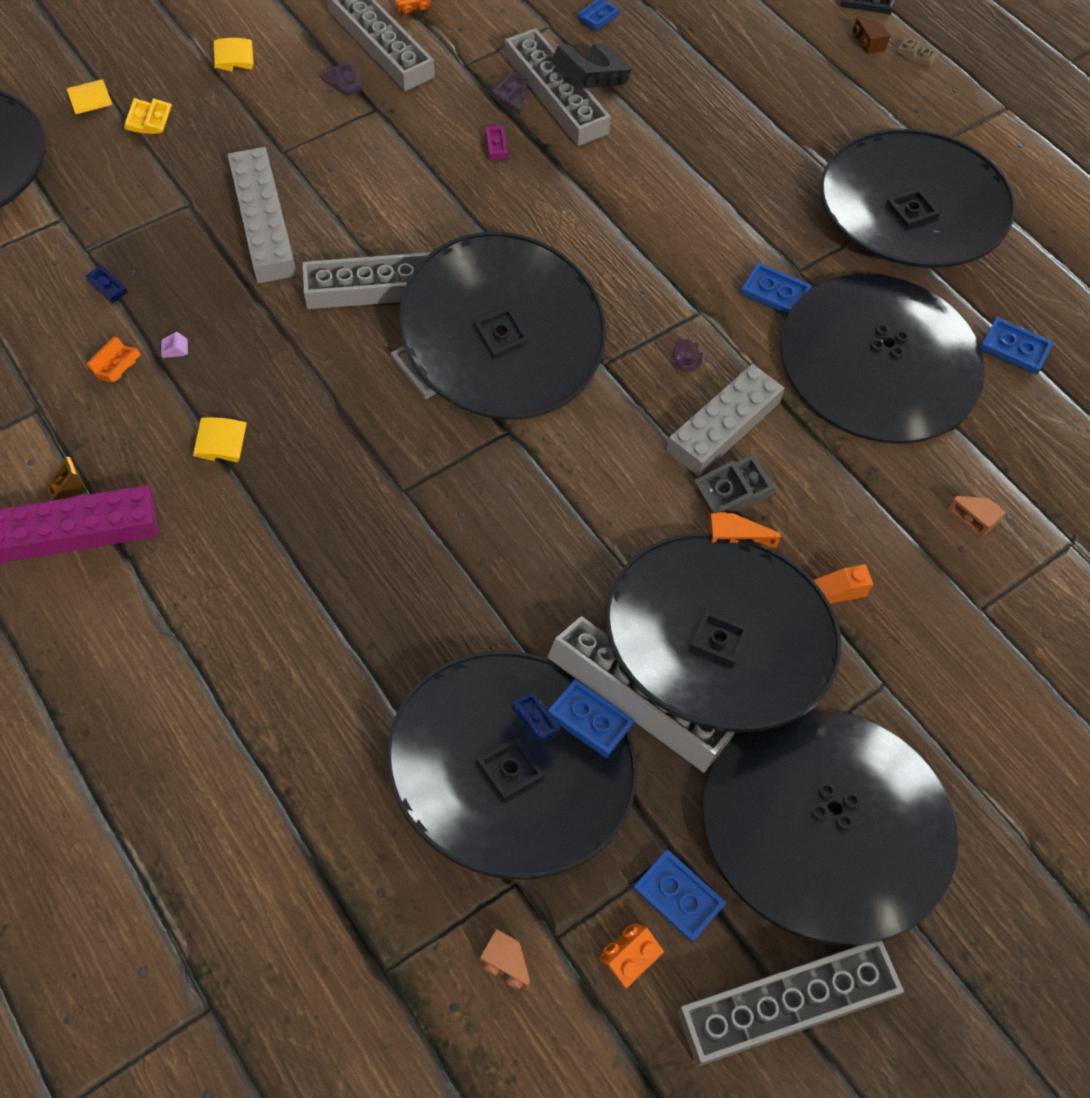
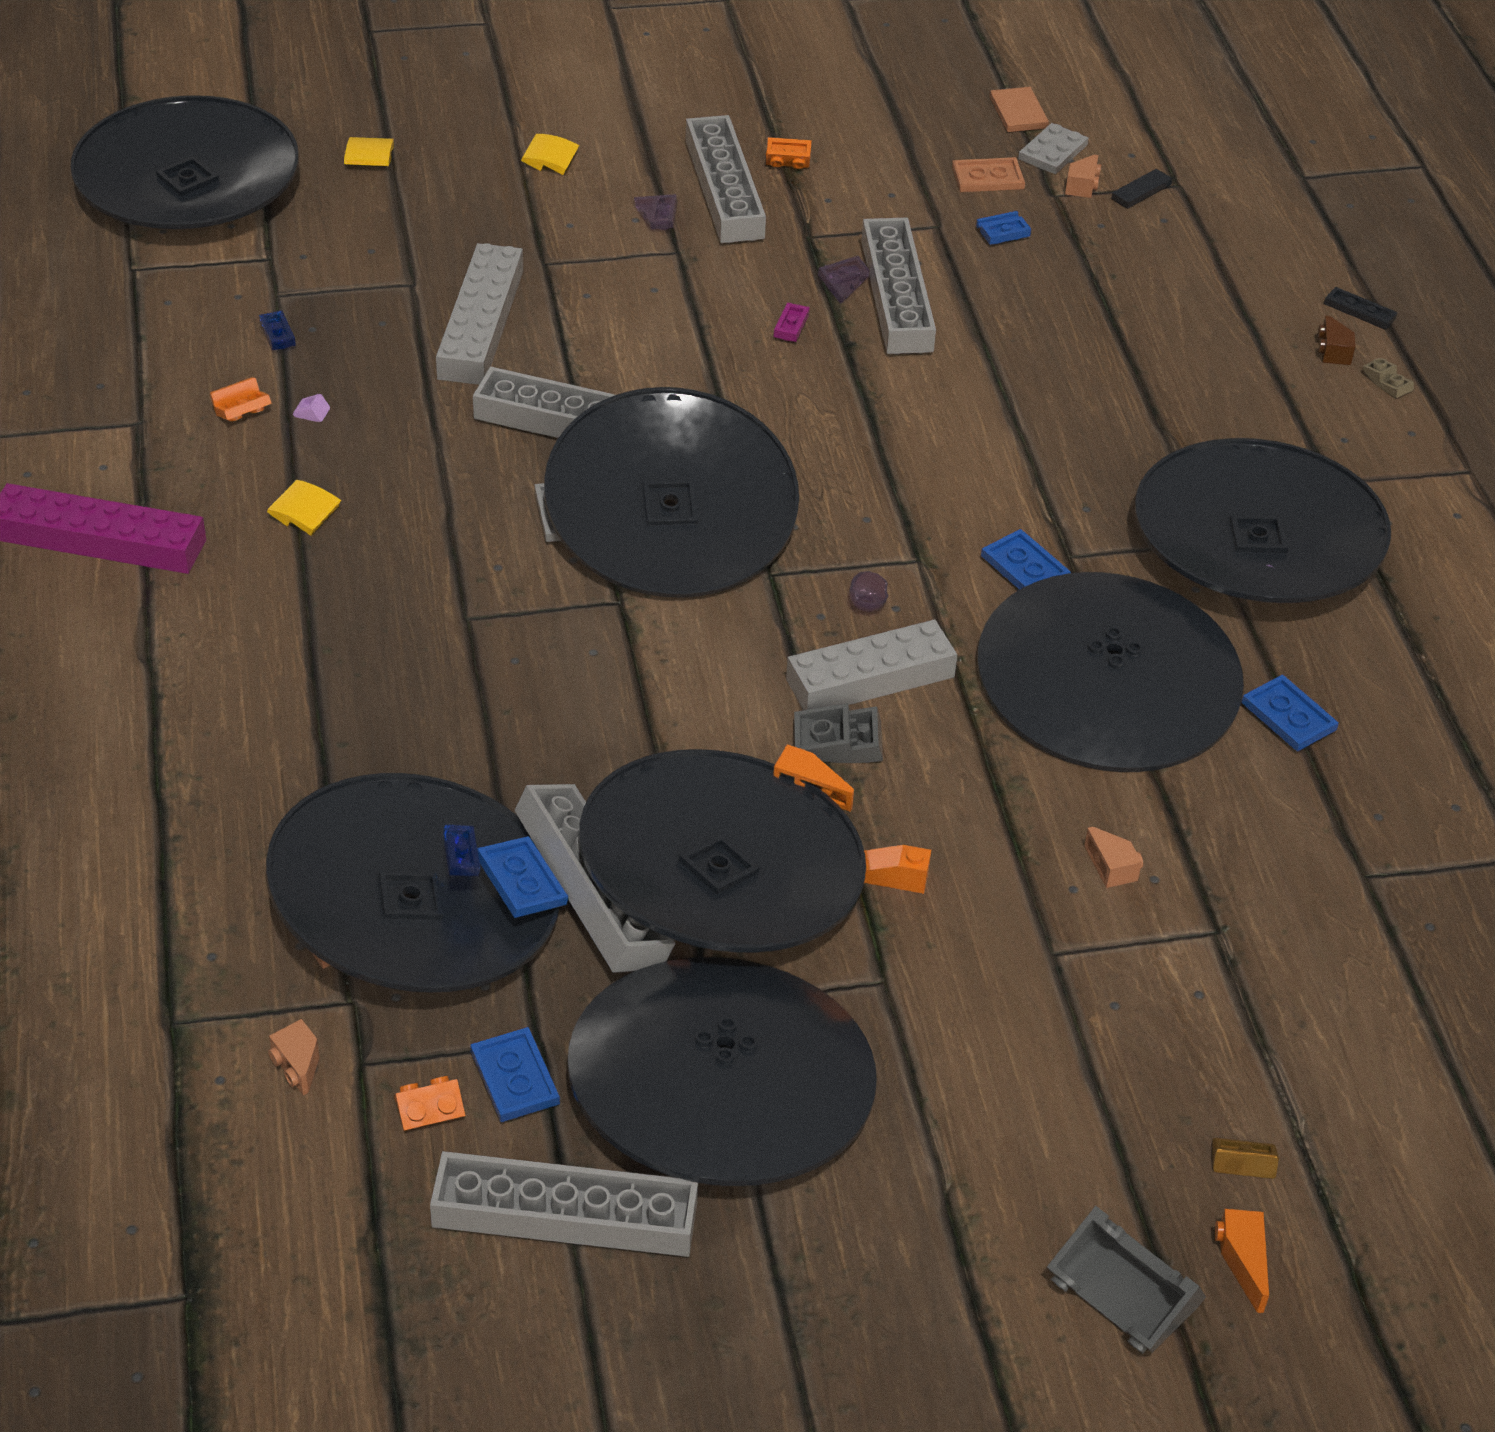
camera: 25 degrees right, 15 degrees down
pearl gold slope [45,457,86,501] -> none
yellow slope [124,98,172,134] -> none
black arch [550,43,632,89] -> none

